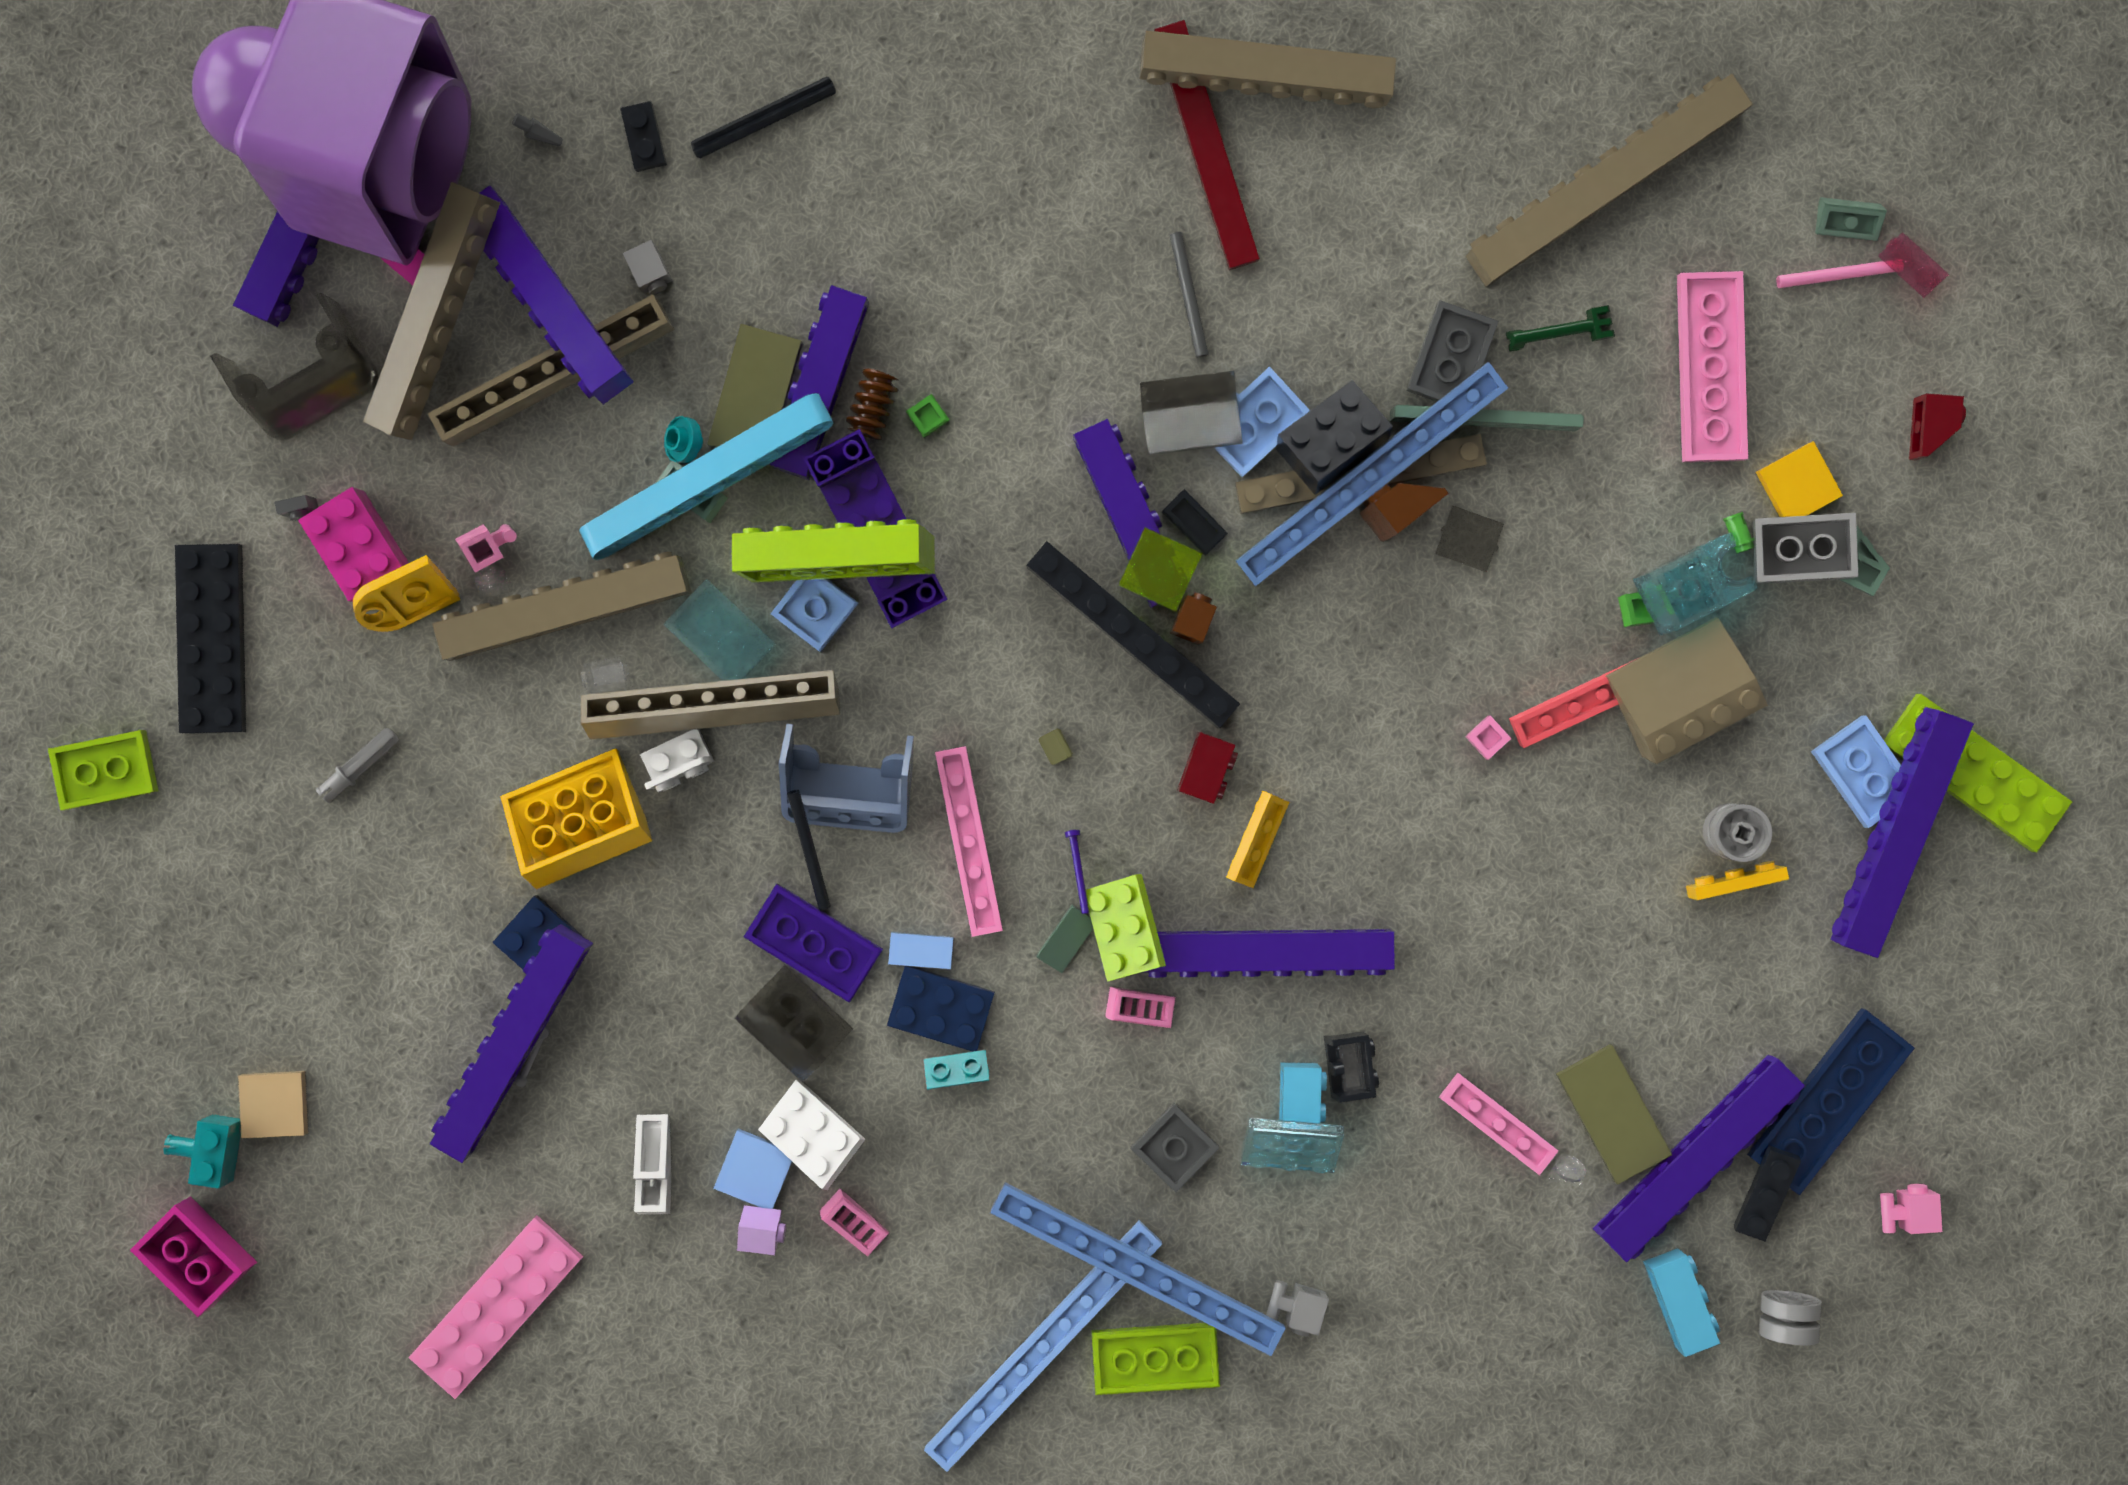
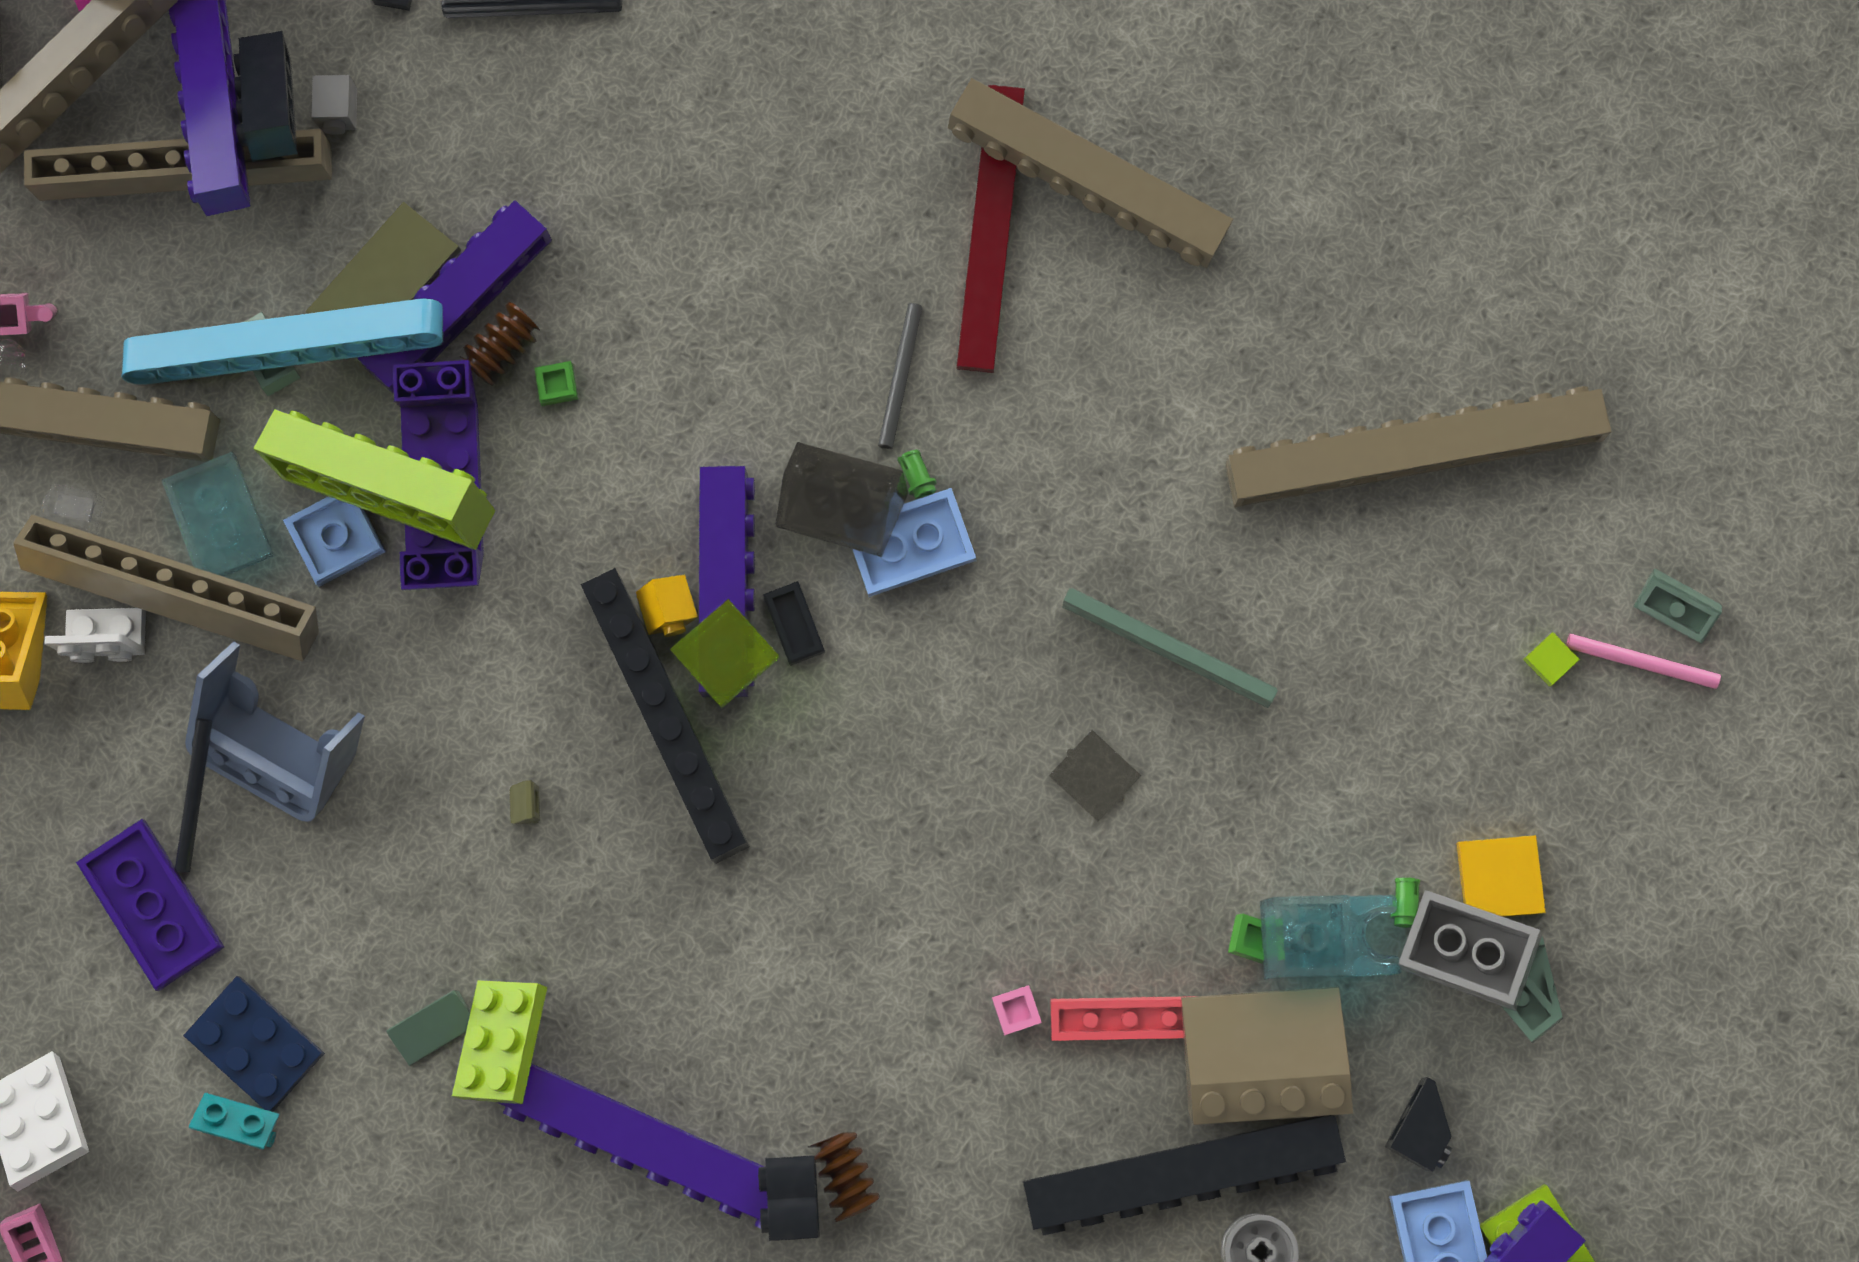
camera: 30 degrees right, 10 degrees down
teal plate [664,416,703,464] -> none
clear smoke slope [734,965,853,1083] -> none
light blue tile [888,932,954,969] -> none
bright pink plate [935,746,1003,937] -> none
dark purple piece [1065,830,1089,914] -> none
bright pink slope [1106,987,1176,1028] -> none
reddish brown brick [1170,592,1217,645] -> none
dark red brick [1177,732,1238,804] -> none
yellow plate [1226,791,1290,888] -> none
medium blue plate [1235,363,1508,586] -> none
dark tan plate [1235,434,1487,514] -> none
black brick [1276,380,1393,495] -> none
reddish brown slope [1359,483,1449,542] -> none
dark grey plate [1406,300,1499,402] -> none
dark green hinge [1506,305,1615,352] -> none
bright pink plate [1677,271,1748,462] -> none
clear pink hinge [1878,232,1949,298] -> none
dark red slope [1909,393,1966,461] -> none
none -> black brick [233,31,298,161]
none -> yellow brick [636,574,698,637]
none -> black brick [758,1155,820,1241]
none -> reddish brown piece [808,1132,880,1222]
none -> bright green pin [897,449,937,500]
none -> black brick [1023,1115,1346,1235]
none -> black slope [1385,1077,1452,1172]
none -> lime tile [1523,632,1580,687]

